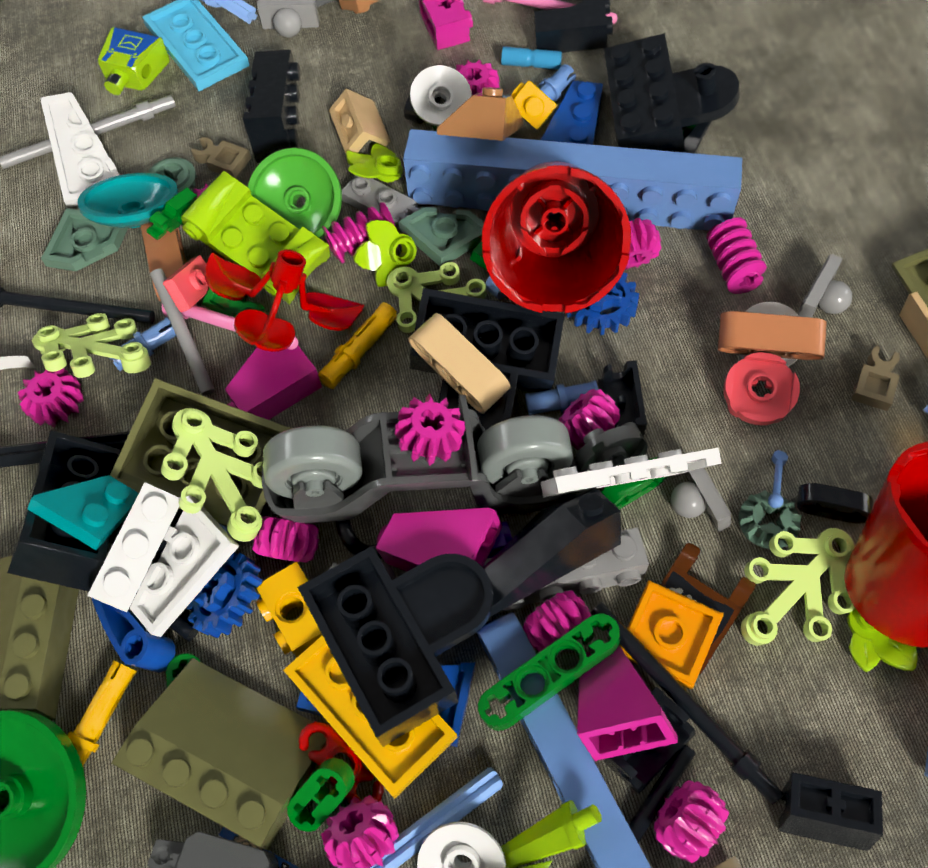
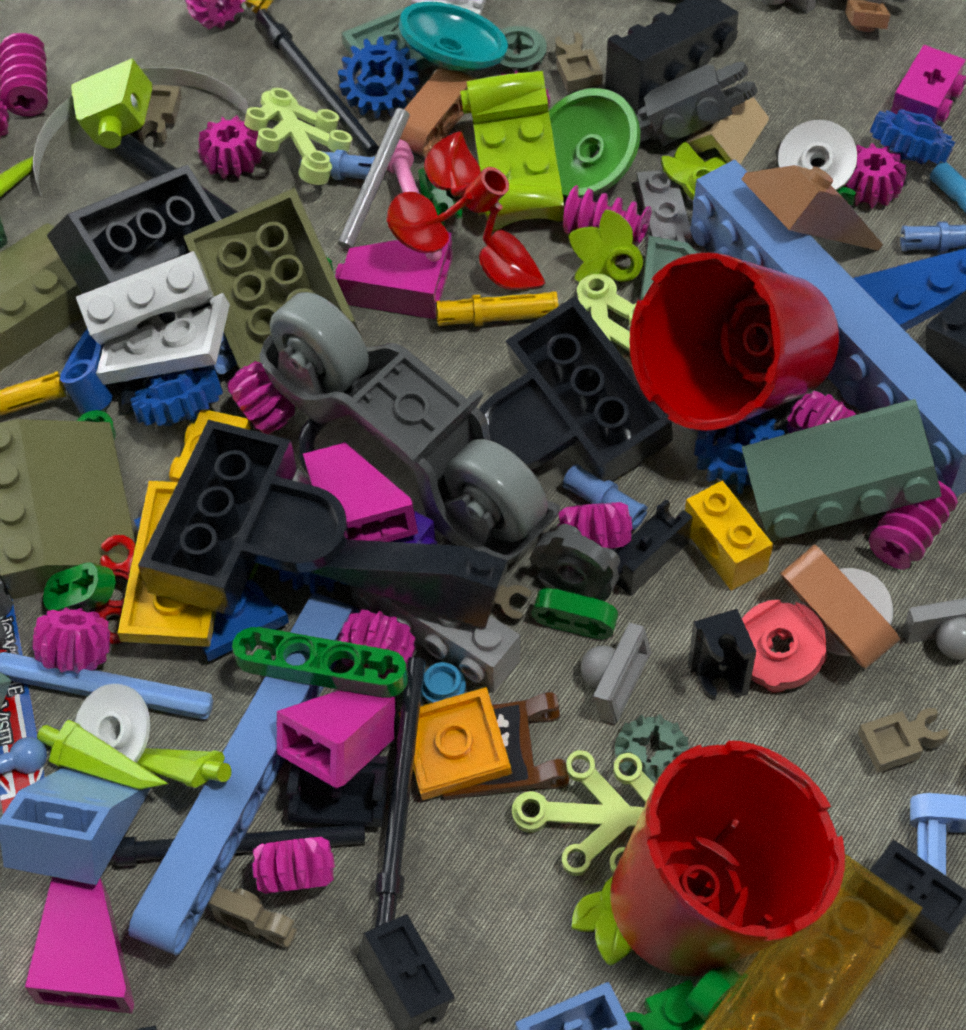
camera: 45 degrees right, 5 degrees down
teal wing [27,475,139,550] -> none
green plate [146,187,197,240] -> none
yellowish green plant [161,408,263,542] -> none
coral plate [163,254,209,313] -> none
dark pink gear [394,394,465,466] -> none
tan beam [408,313,511,414] -> none
yellow bracket [511,80,558,130] -> none
white wing [541,448,722,498] -> none
medium blue hinge [768,450,788,508] -> none
none -> blue gear [338,36,420,118]
none -> dark azure plate [422,662,466,703]
none -> dark grey hinge [636,61,758,146]
none -> yellow brick [685,480,773,591]
none -> black hinge [687,609,757,700]
none -> sand green slope [742,399,942,542]
none -> blue gear [870,109,955,164]

